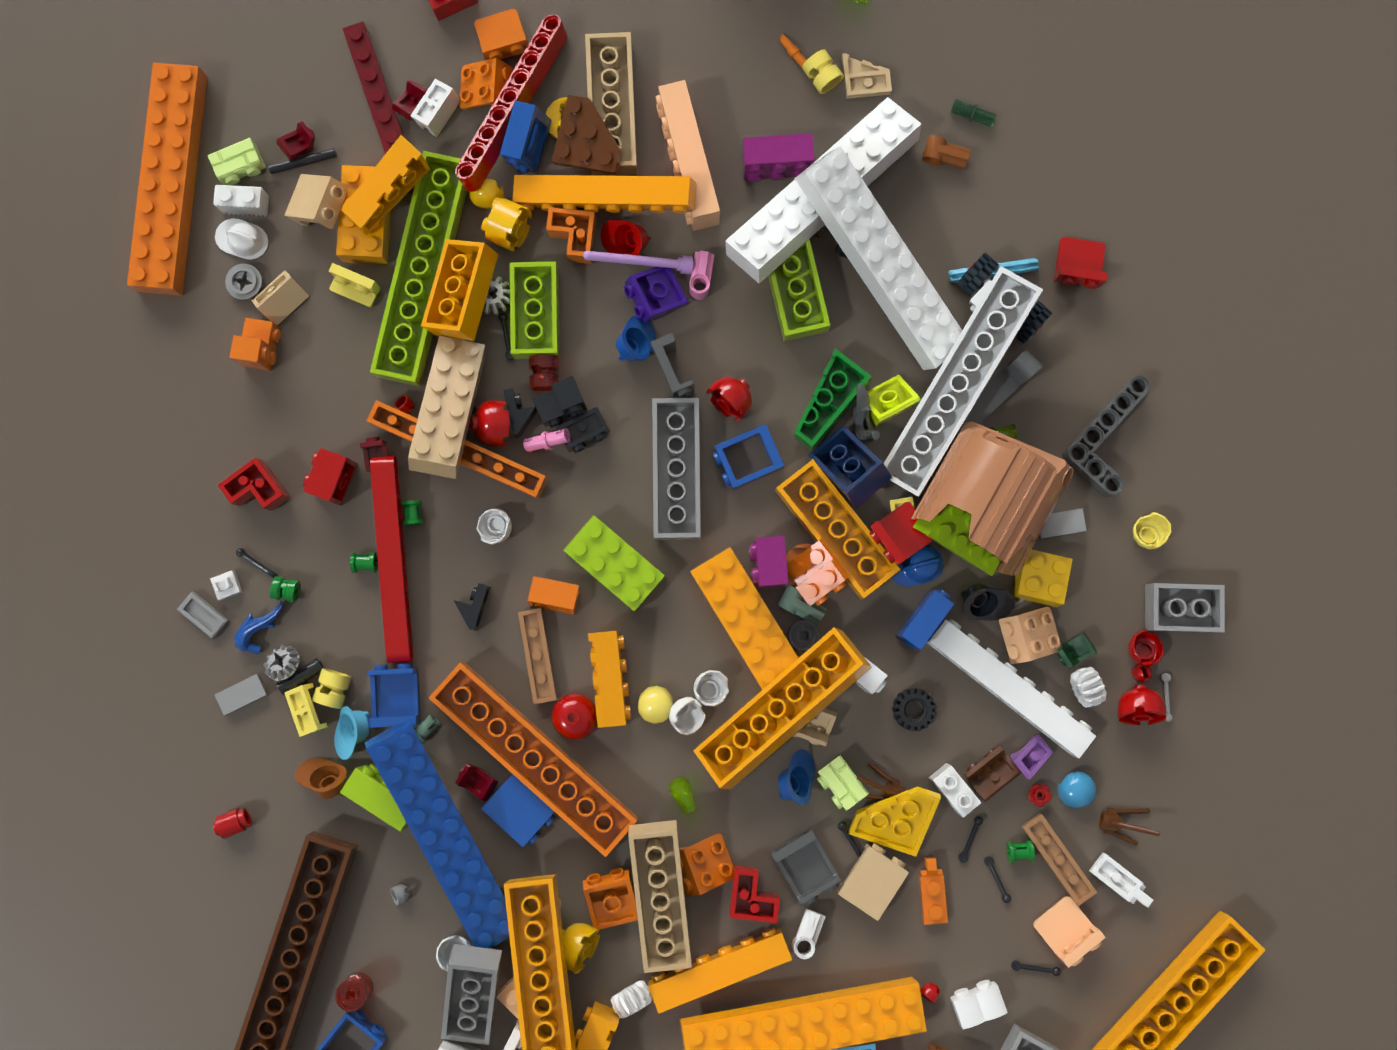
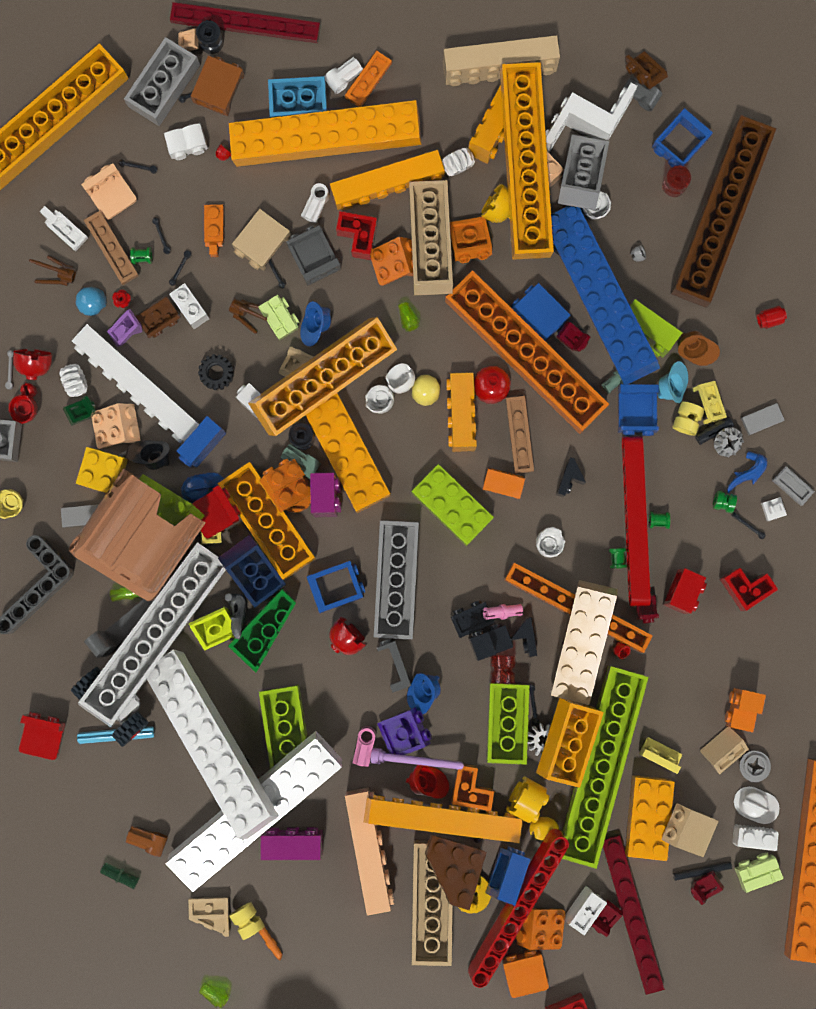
camera: 175 degrees left, 0 degrees up
light orange wedge [341,135,430,235] -> none
red cylinder [470,400,509,447] -> none
yellow plate [849,786,941,857] -> none

